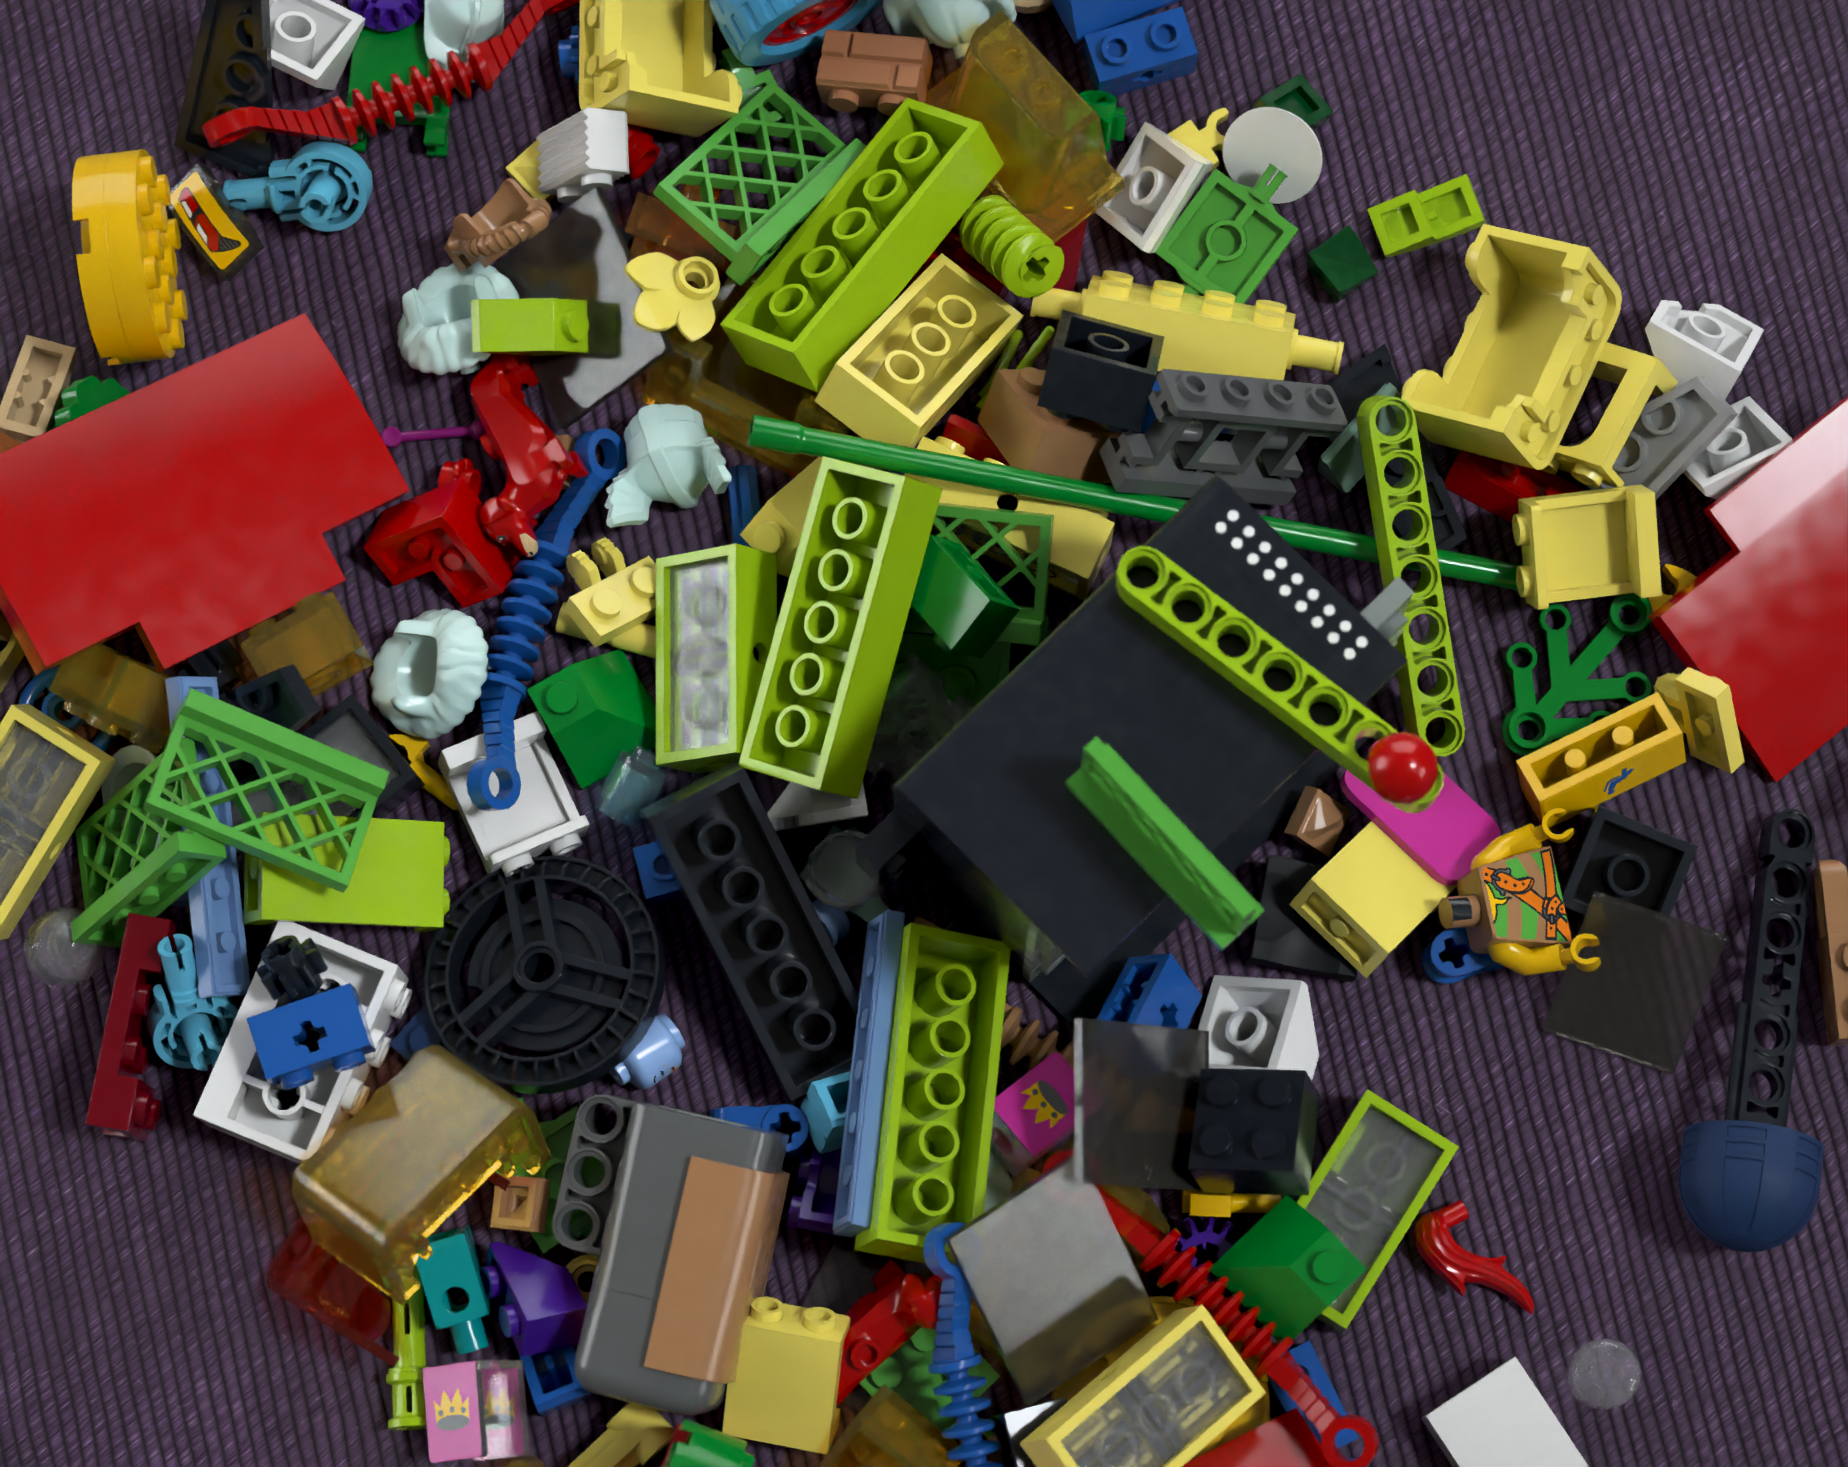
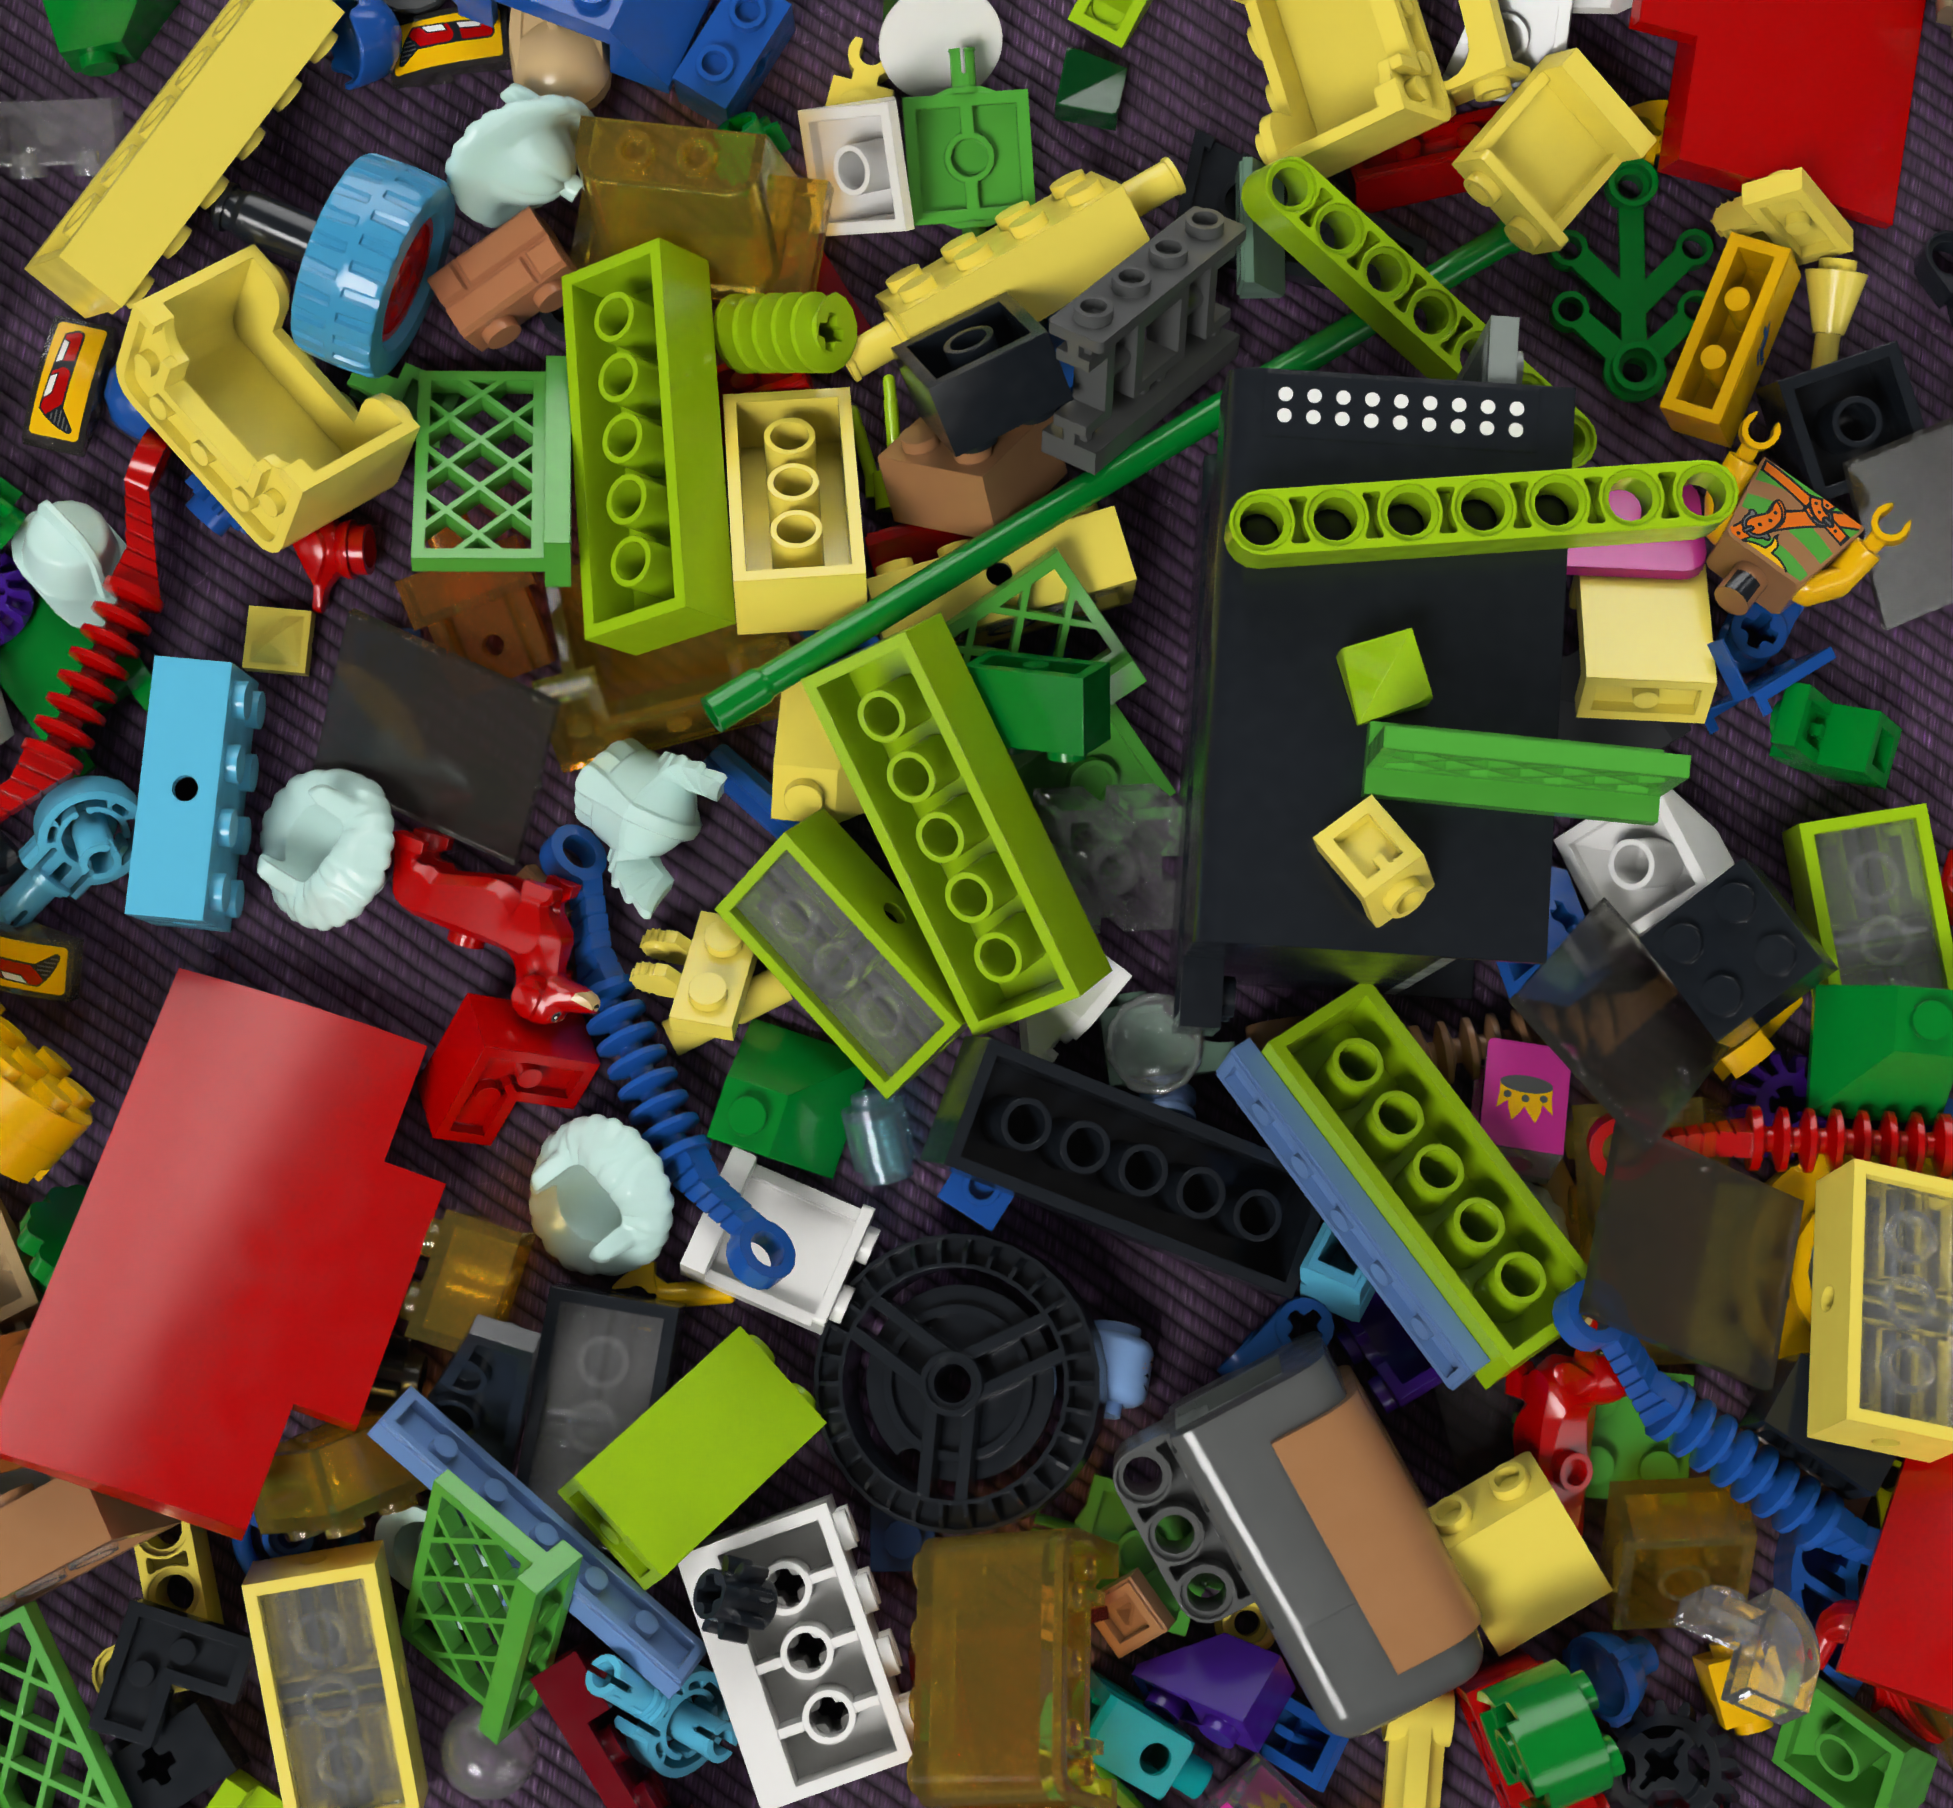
camera: 40 degrees left, 5 degrees up
bright green fence [142,688,390,893] -> none
blue brick [246,983,376,1090] -> none
magenta hinge [381,420,486,449] -> none
red plate [438,458,482,497] -> none
medium nougat piece [443,178,552,272] -> none
lime slope [471,298,589,356] -> none
white brick [536,107,629,203] -> none
light yellow plate [624,252,720,342] -> none
red piece [1368,732,1438,805] -> none
none -> medium azure brick [124,655,266,932]
none -> light yellow bracket [1313,794,1435,928]
none -> lime slope [1336,628,1433,726]
none -> blue piece [1705,638,1836,735]
none -> green brick [1769,682,1902,790]
none -> light yellow cone [1805,257,1869,370]

